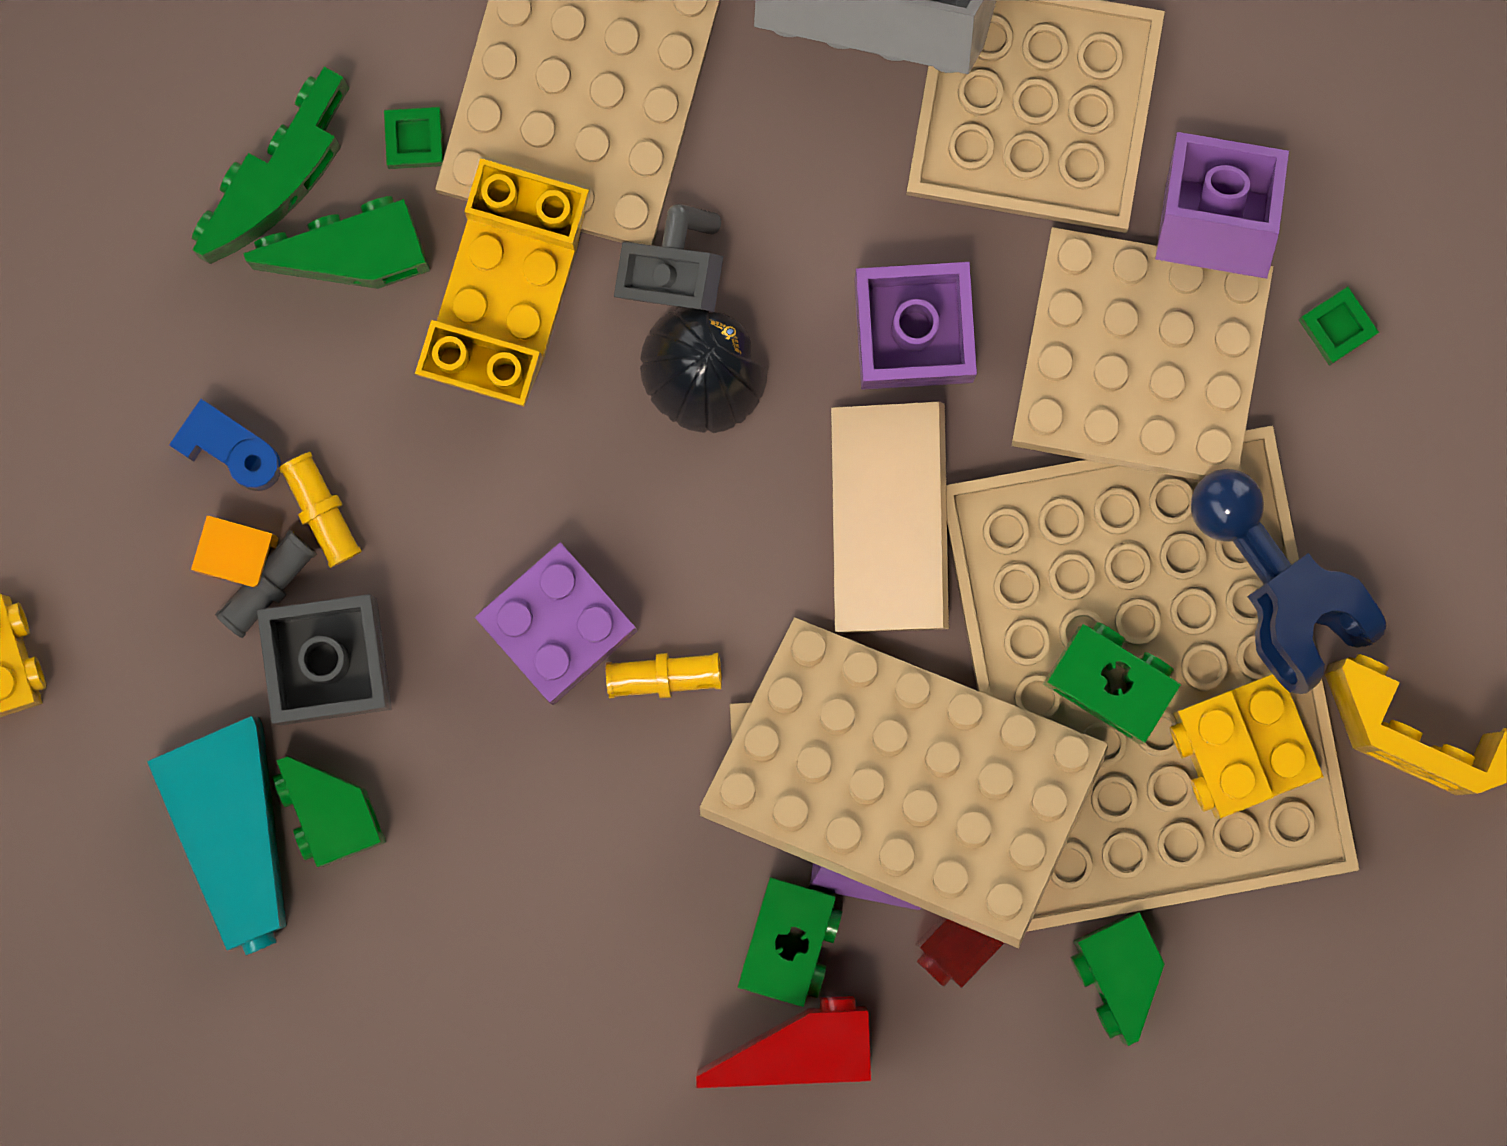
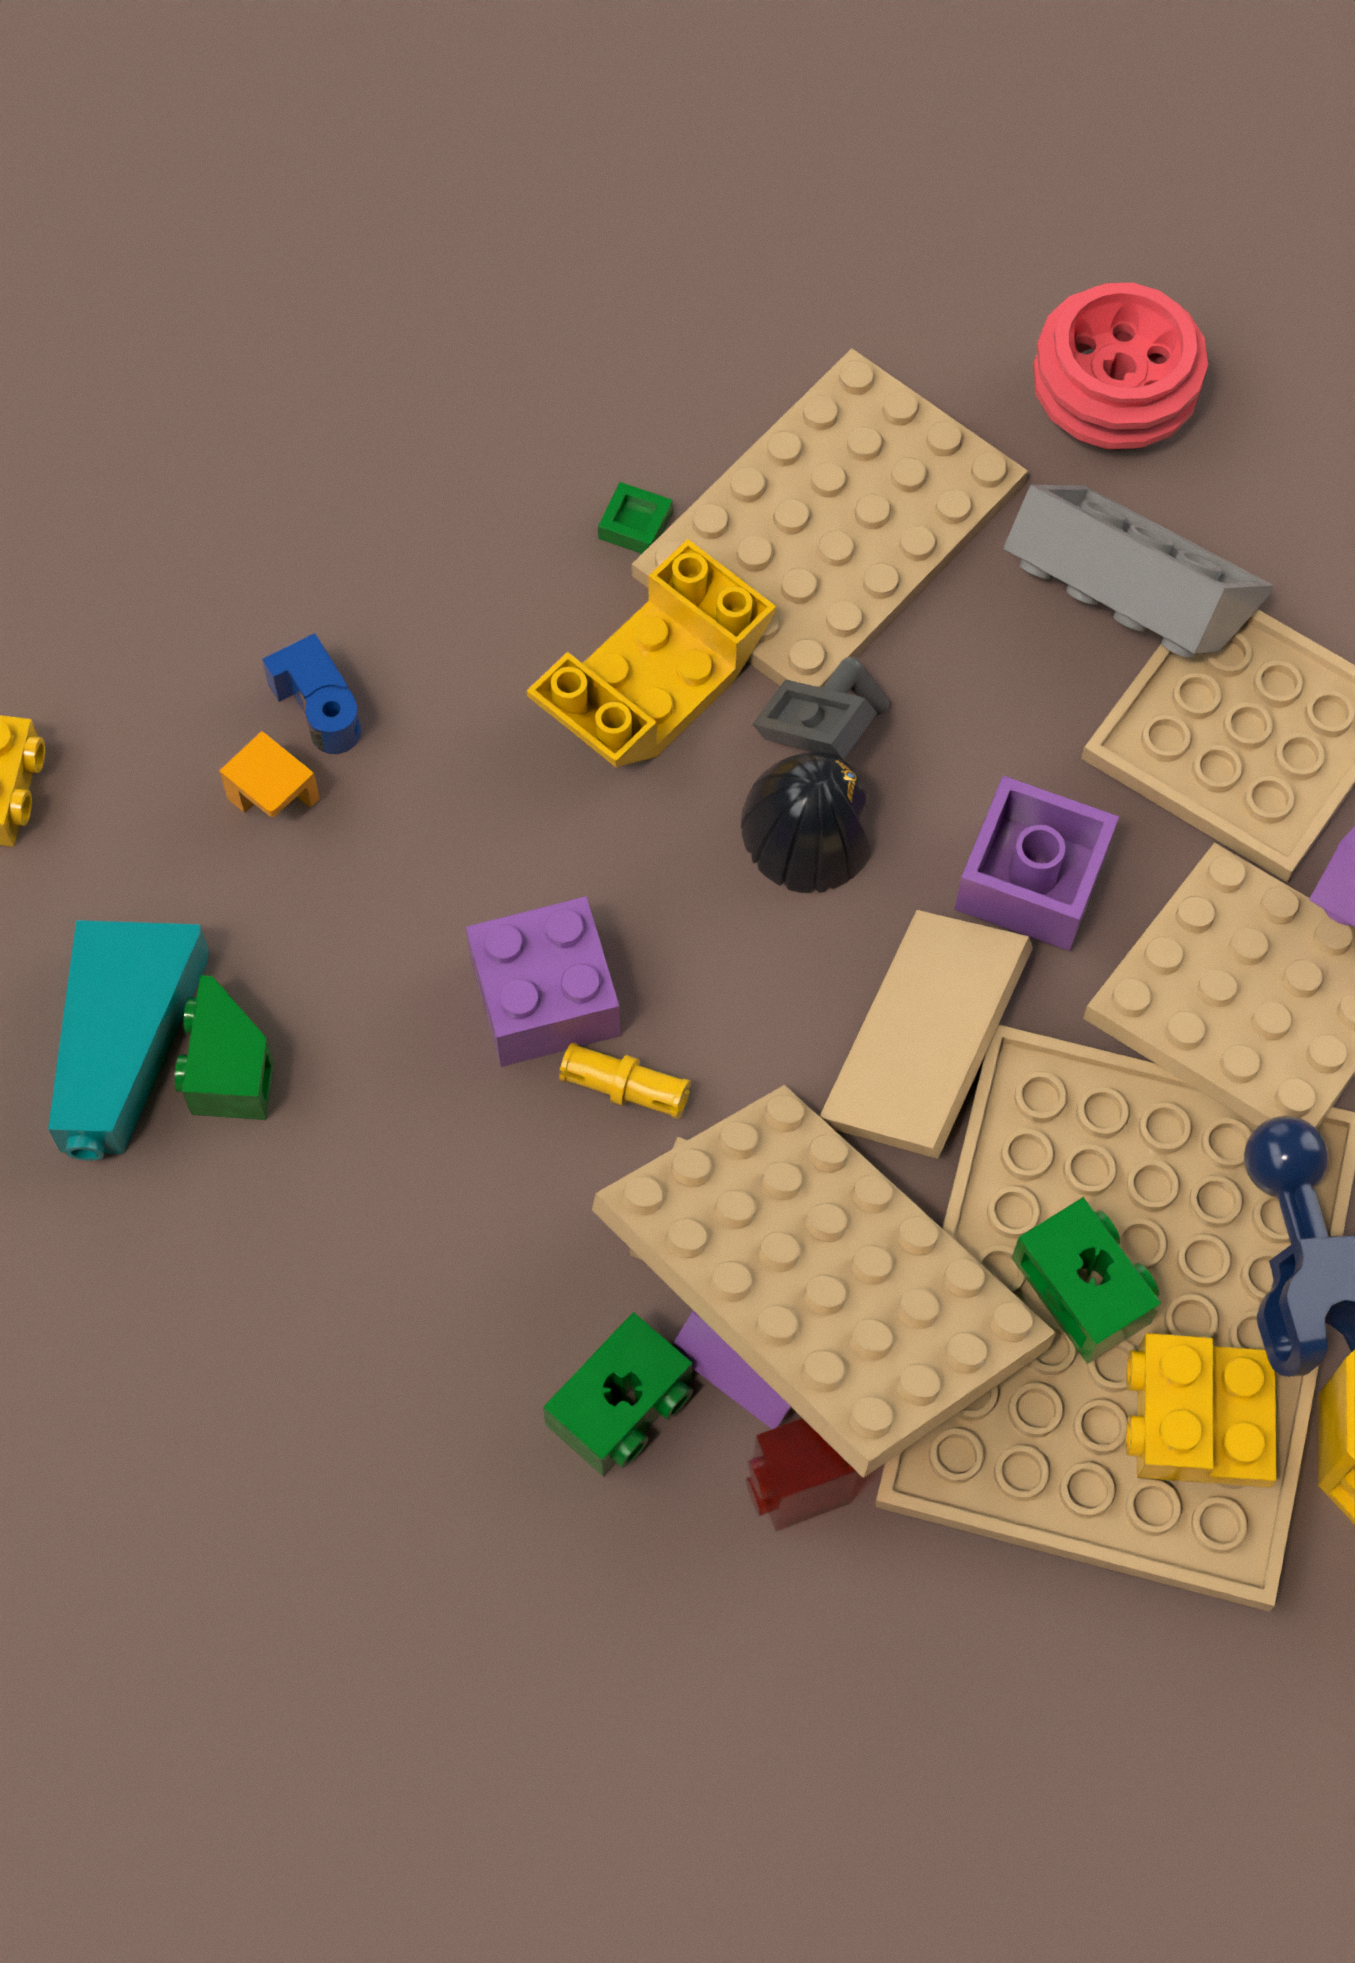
camera: 25 degrees right, 20 degrees down
green slope [192,67,349,264] -> none
dark grey pin [215,530,317,638] -> none
green slope [243,196,430,289] -> none
dark grey brick [257,594,392,726] -> none
yellow pin [279,452,362,568] -> none
red slope [696,996,871,1088] -> none
green slope [1070,912,1165,1046] -> none

